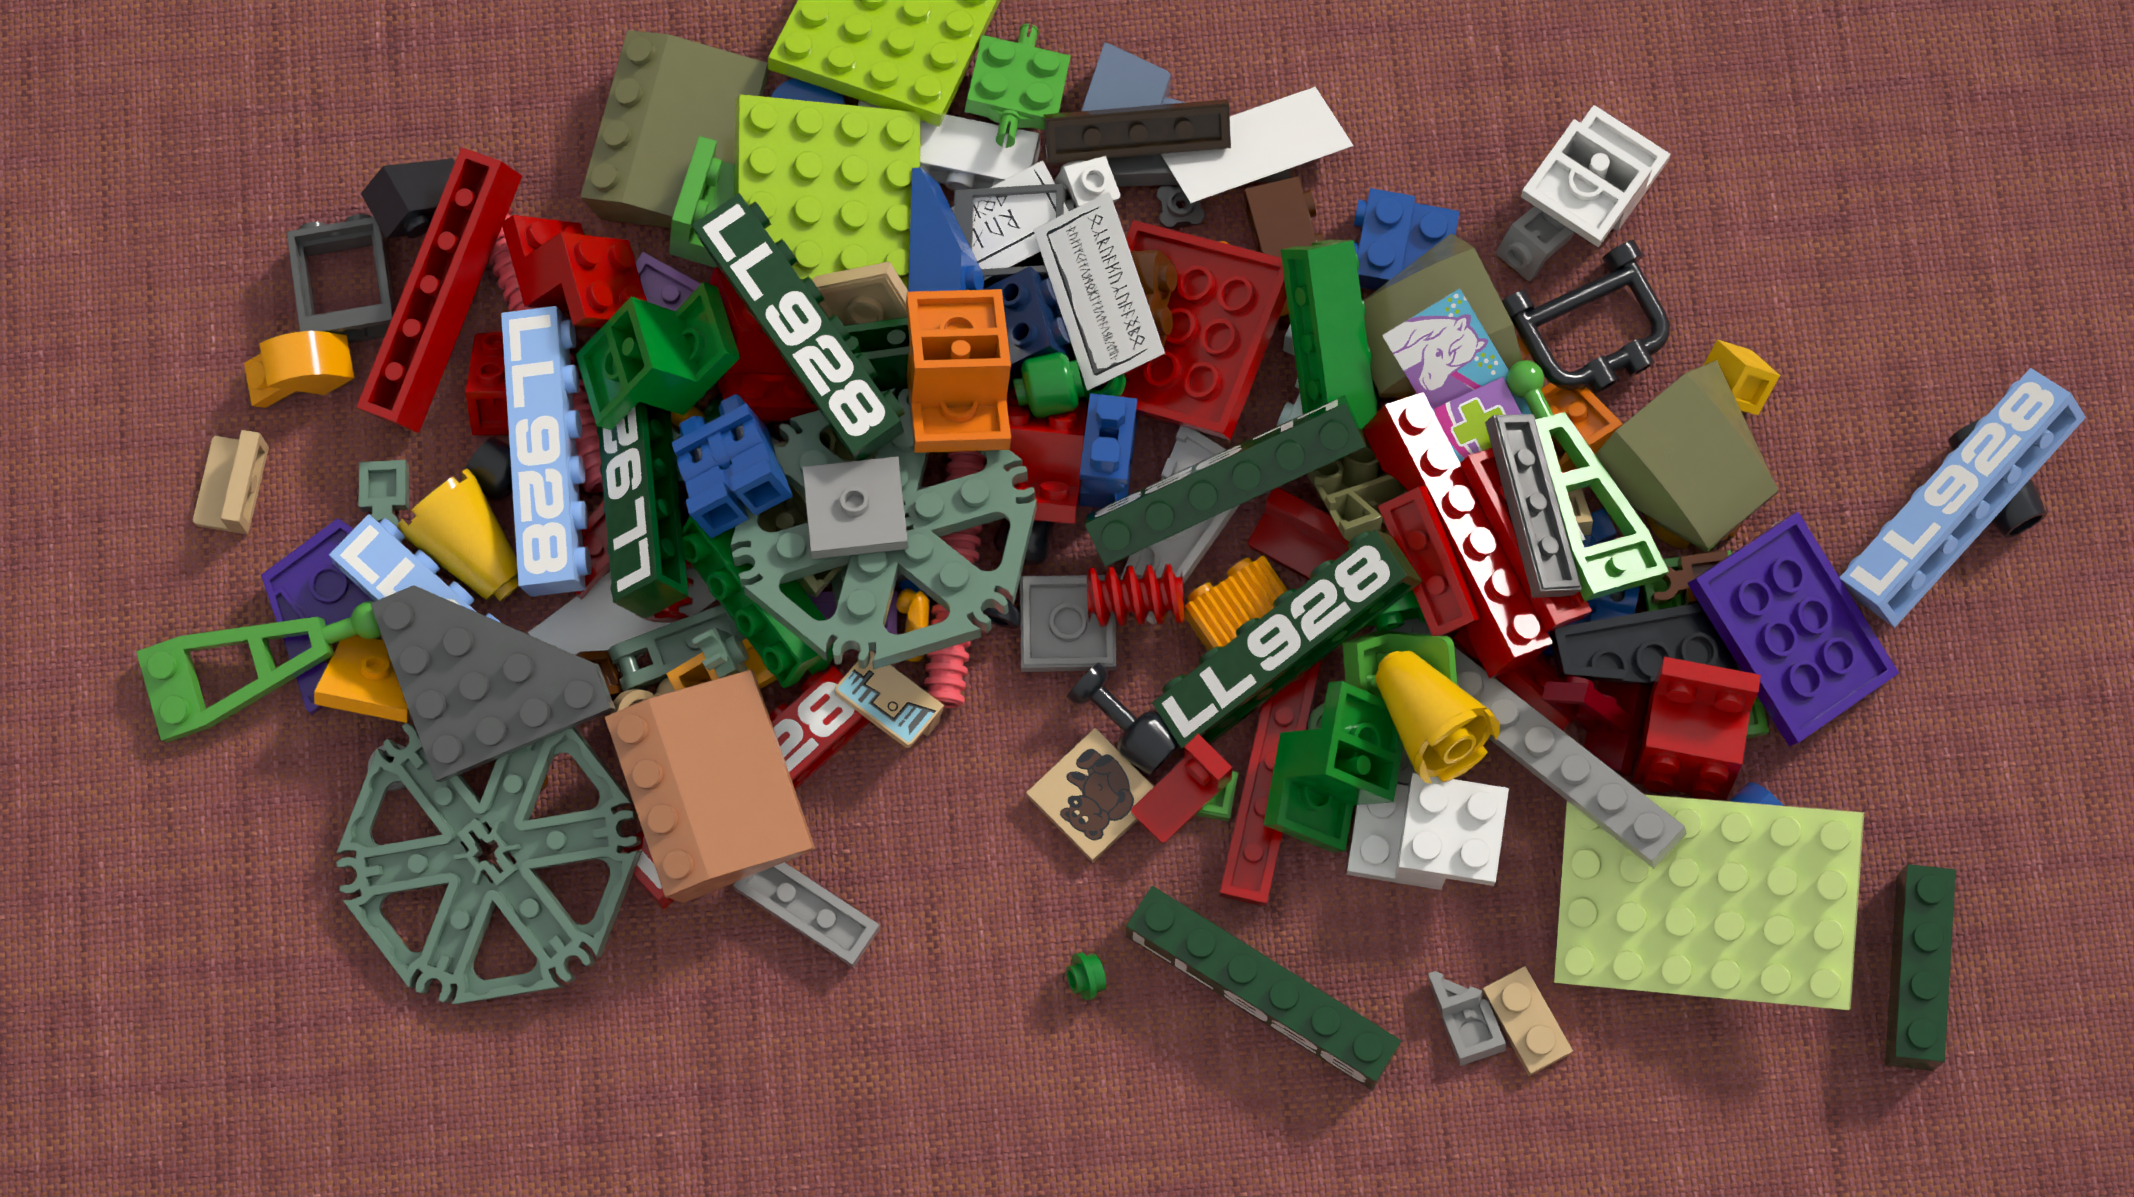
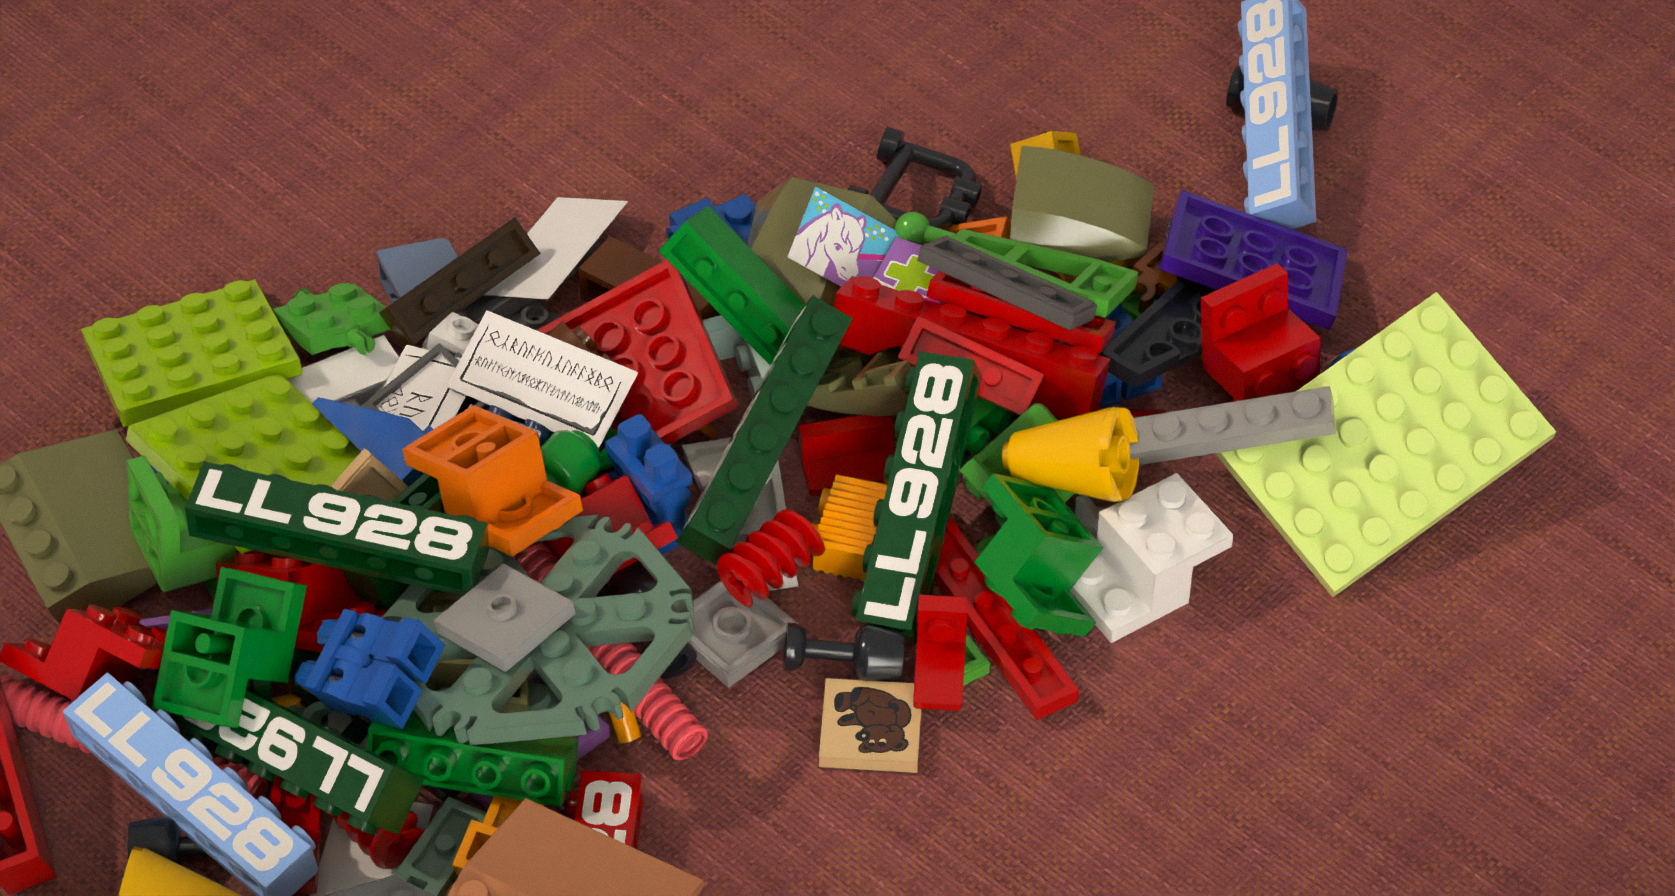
camera: 45 degrees left, 25 degrees down
red bracket [465,332,509,435] -> none
sand green plate [692,627,749,678] -> none
panel [835,651,944,748] -> none
green plate [1066,952,1106,1001] -> none
dark green brick [1126,886,1402,1091] -> none
light grey slope [1428,971,1506,1066] -> none
tan plate [1482,966,1573,1076] -> none
light grey bracket [1496,206,1575,281] -> none
white bracket [1521,105,1671,247] -> none
dark red bracket [1542,676,1650,777] -> none
dark green brick [1885,864,1956,1071] -> none

